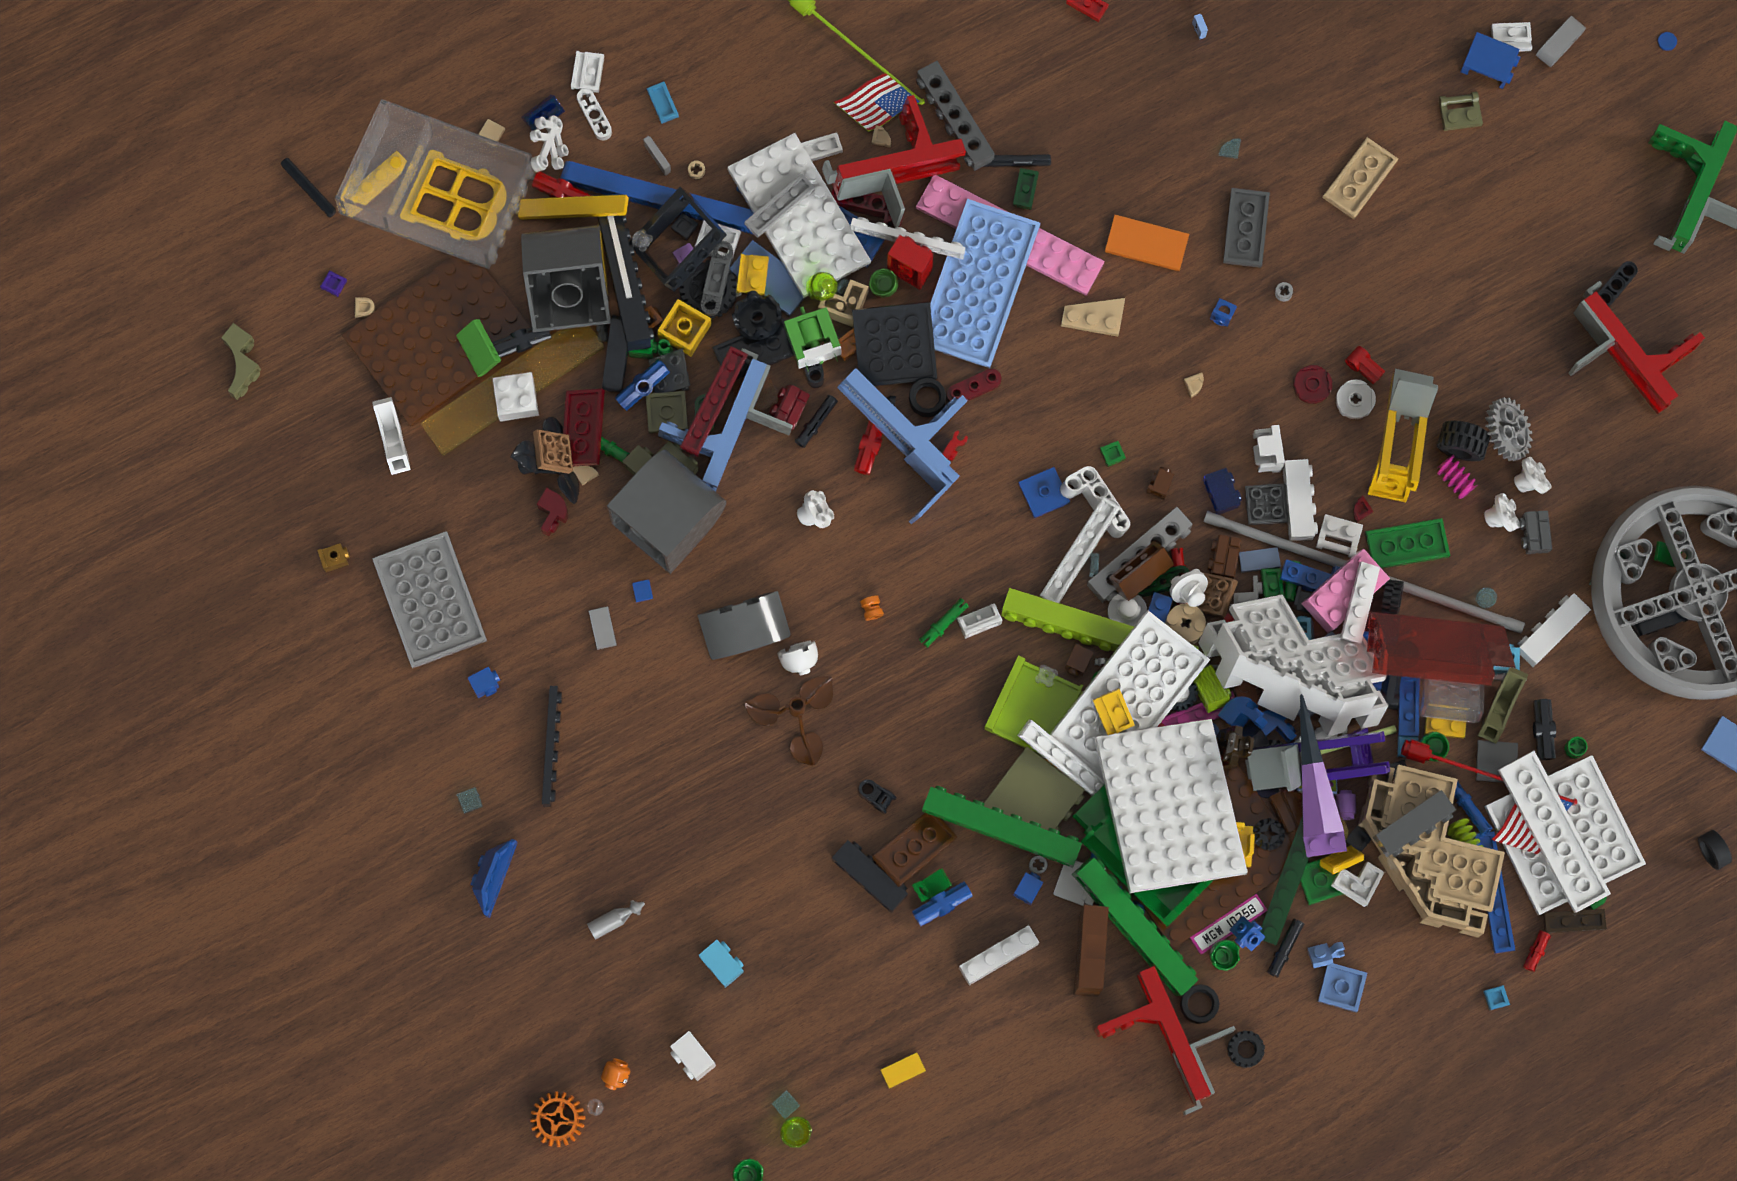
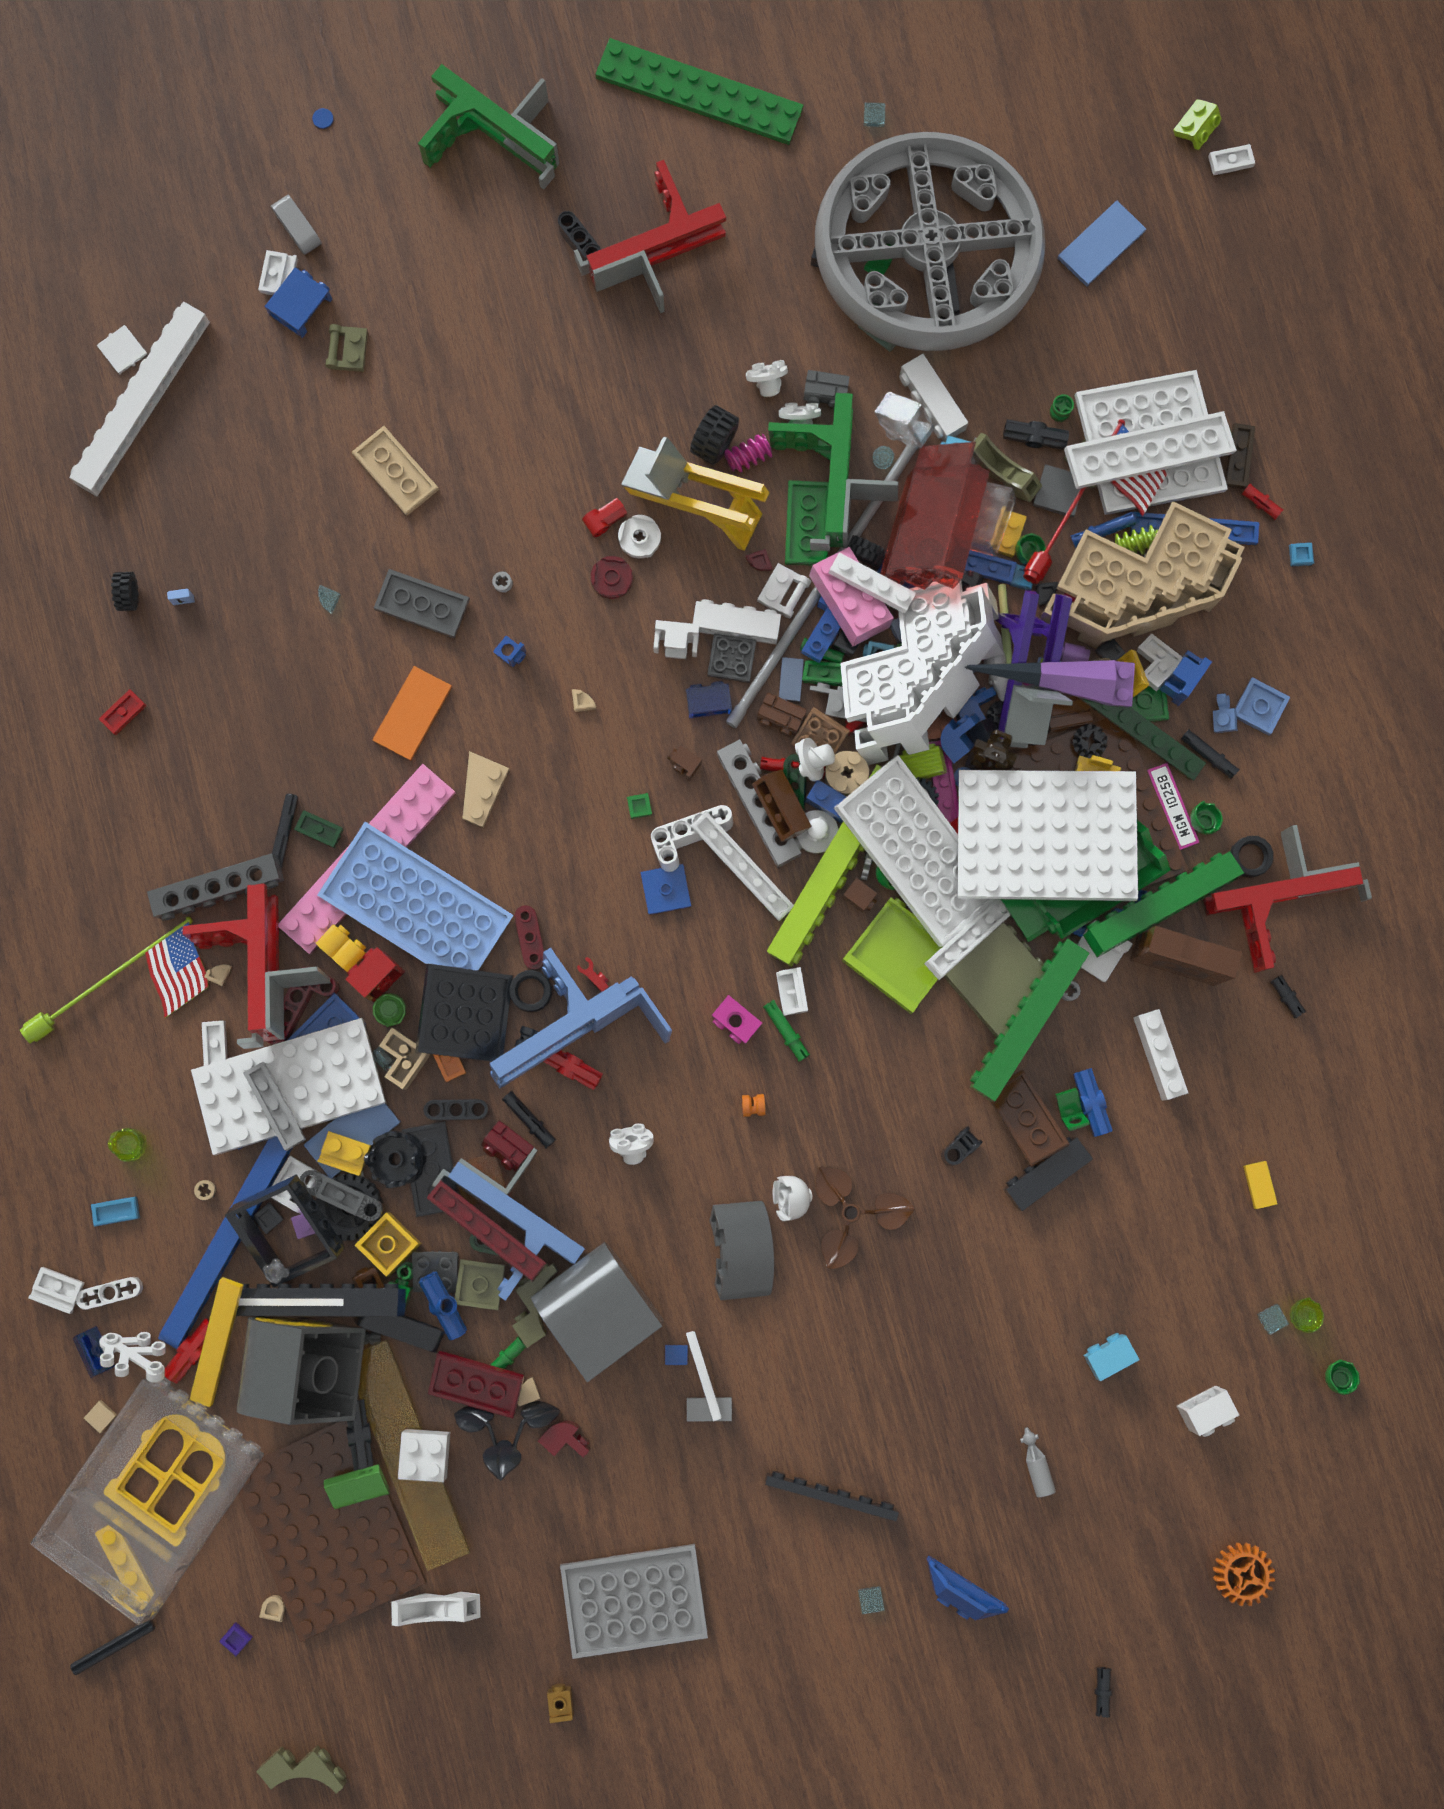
camera: 80 degrees left, 5 degrees up
blue brick [468,667,500,698] -> none
medium nougat tile [533,429,573,474] -> none
clear hinge [587,1099,604,1116] -> none
orange head [601,1058,630,1090] -> none
light grey tile [643,136,671,176] -> none
bright green piece [784,307,841,372] -> none
clear neon green hair [806,272,838,301] -> none
white plate [851,217,965,260] -> none
blue brick [1013,872,1043,906] -> none
clear plate [1035,665,1058,687] -> none
clear light blue tile [1089,553,1099,577] -> none
yellow plate [1092,688,1135,735] -> none
black tyre [1227,1030,1265,1068] -> none
blue brick [1229,916,1265,952] -> none
dark grey brick [1373,790,1456,857] -> none
light grey gear [1485,397,1533,461] -> none
black tyre [1698,830,1732,870] -> none
none -> clear neon green hair [108,1128,147,1162]
none -> yellow brick [315,924,367,972]
none -> white tile [686,1331,722,1422]
none -> dark pink brick [712,995,762,1044]
none -> green piece [768,393,899,551]
none -> clear brick [874,392,935,448]
none -> black pin [1094,1667,1113,1717]
none -> blue panel [1160,650,1212,706]
none -> black pin [1270,974,1306,1019]

